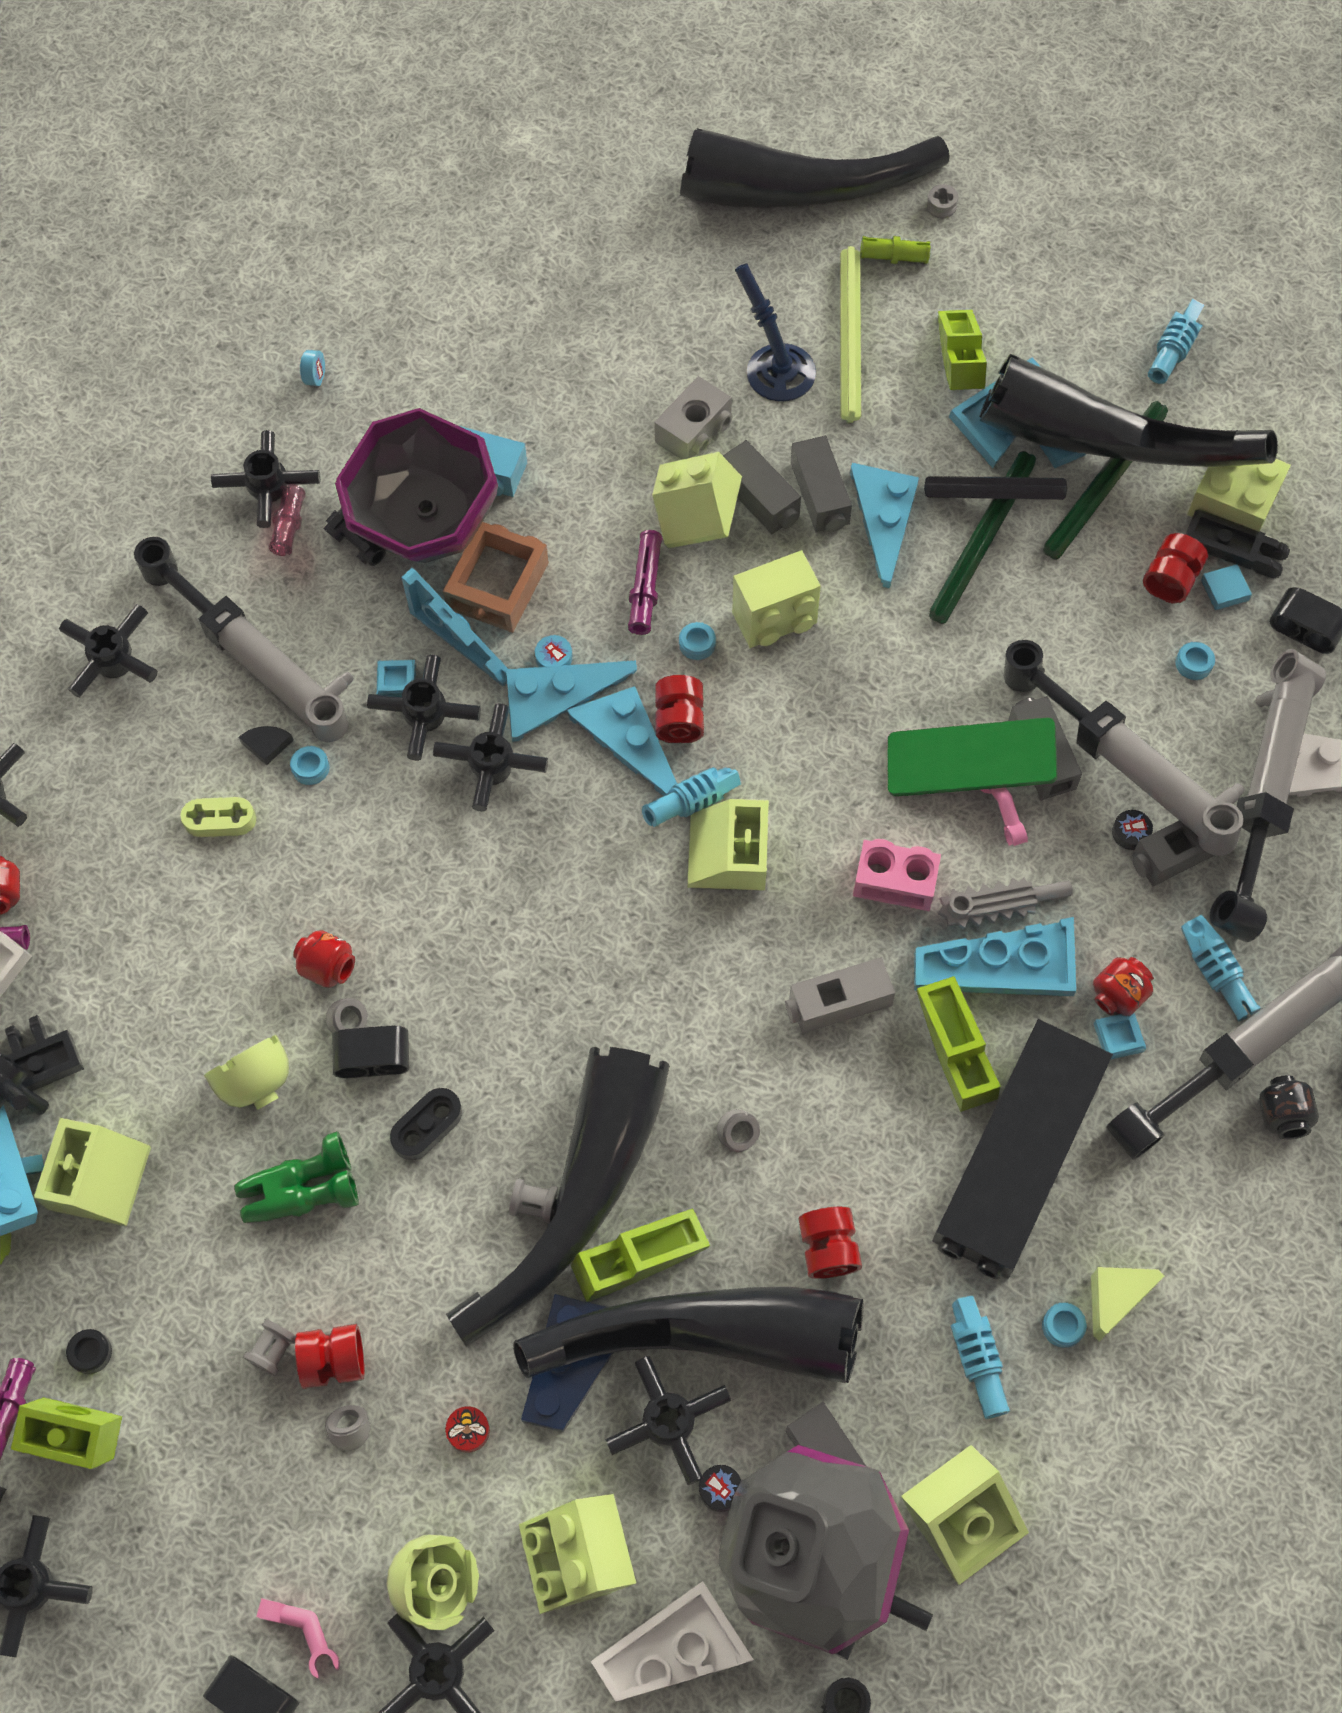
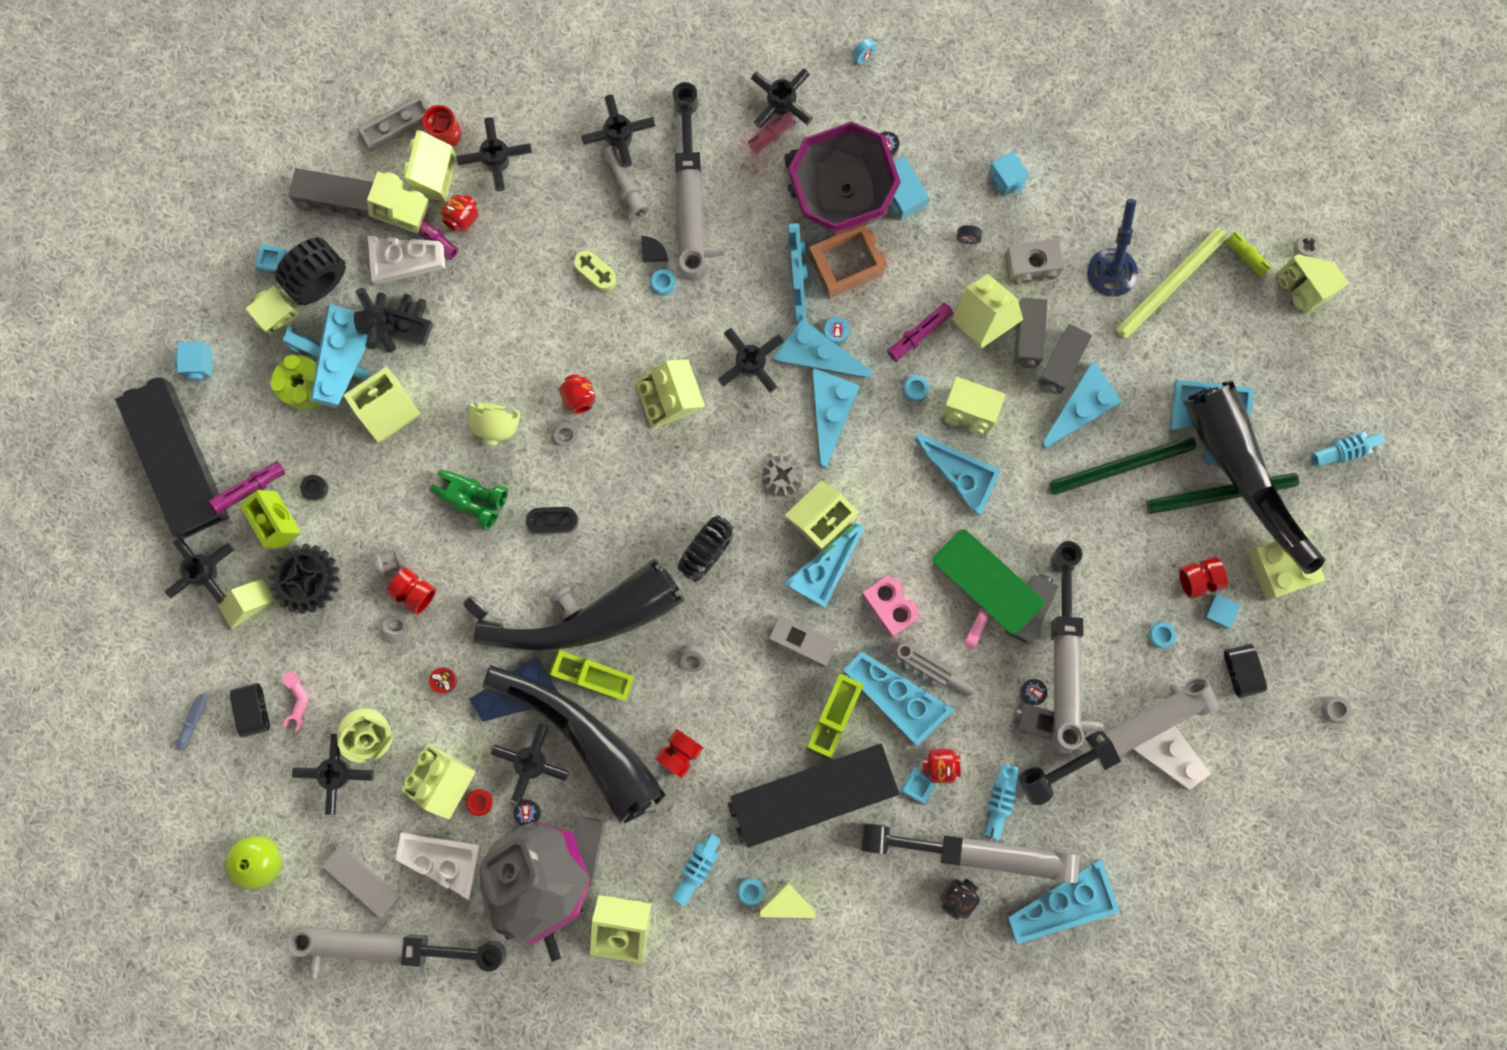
camera: 45 degrees right, 15 degrees up
black beam [332,1025,410,1079] -> none
black bar [367,655,481,761] -> none
medium azure tile [376,660,416,697] -> none
medium azure hinge [642,767,741,827] -> none
red wheel [655,675,704,743] -> none
black brick [680,128,950,208] -> none
black axle [924,476,1068,500] -> none
lime slope [938,310,987,390] -> none
black hinge [1186,509,1290,579] -> none
none -> yellowish green slope [218,579,277,628]
none -> black gear [268,543,341,614]
none -> black tile [463,595,489,620]
none -> red tile [466,789,493,816]
none -> light grey pin [601,146,649,220]
none -> yellowish green slope [635,360,705,429]
none -> black gear [678,515,735,582]
none -> light grey gear [762,455,803,496]
none -> medium azure wing [784,523,865,608]
none -> medium azure wing [915,433,1001,516]
none -> black tile [956,225,982,244]
none -> medium azure brick [989,151,1029,196]
none -> yellowish green slope [1276,255,1349,314]

